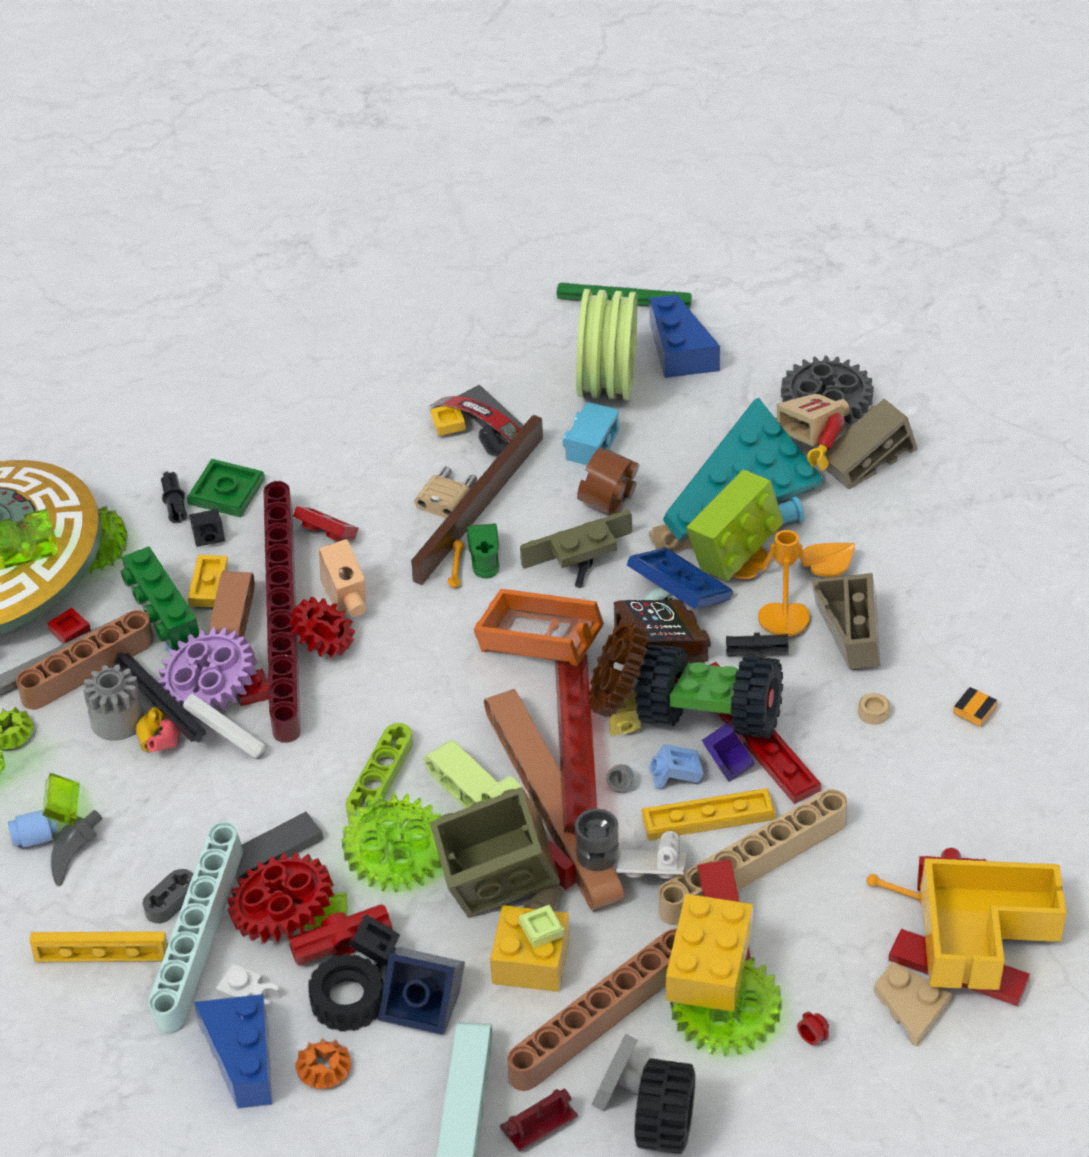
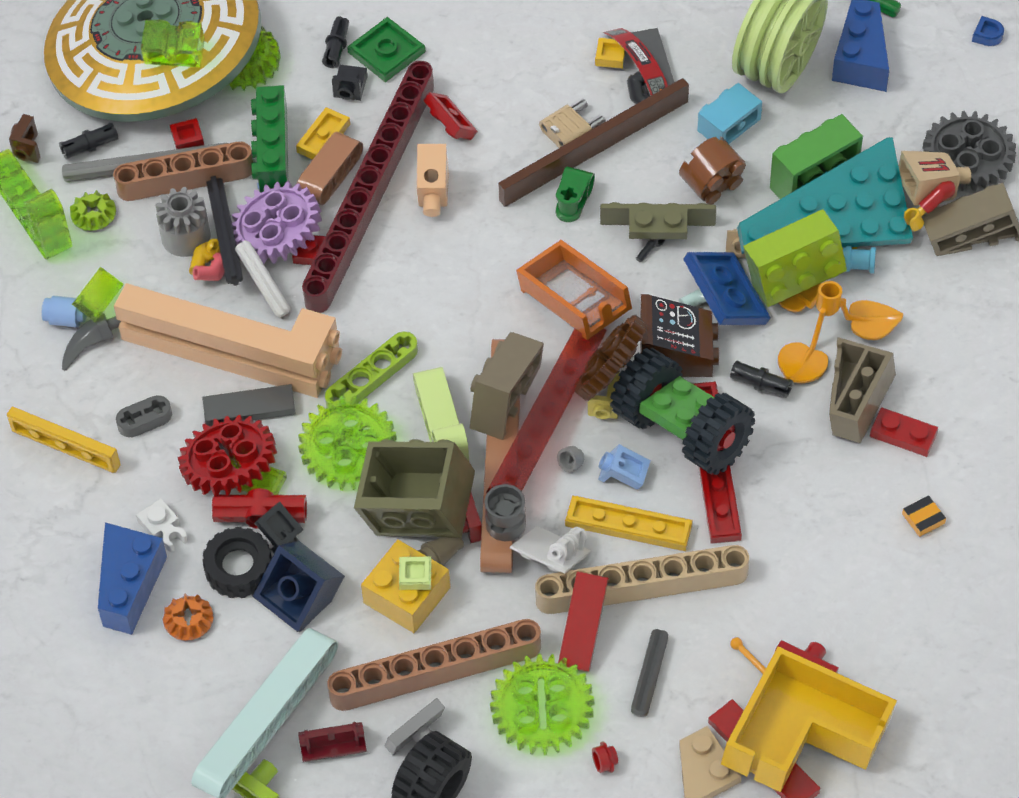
camera: 25 degrees right, 10 degrees up
light aqua beam [148,822,243,1033] -> none
red gear [289,597,355,658] -> none
light orange hinge [448,540,464,588] -> none
yellow brick [666,894,753,1012] -> none
dark purple panel [702,723,755,782] -> none
tan tile [858,693,890,724] -> none
none -> light nougat brick [114,283,342,398]
none -> dark tan wedge [469,332,544,440]
none -> dark grey axle [631,629,668,717]
none -> bright green brick [770,114,863,199]
none -> red plate [870,407,938,457]
none -> blue tile [972,16,1004,46]

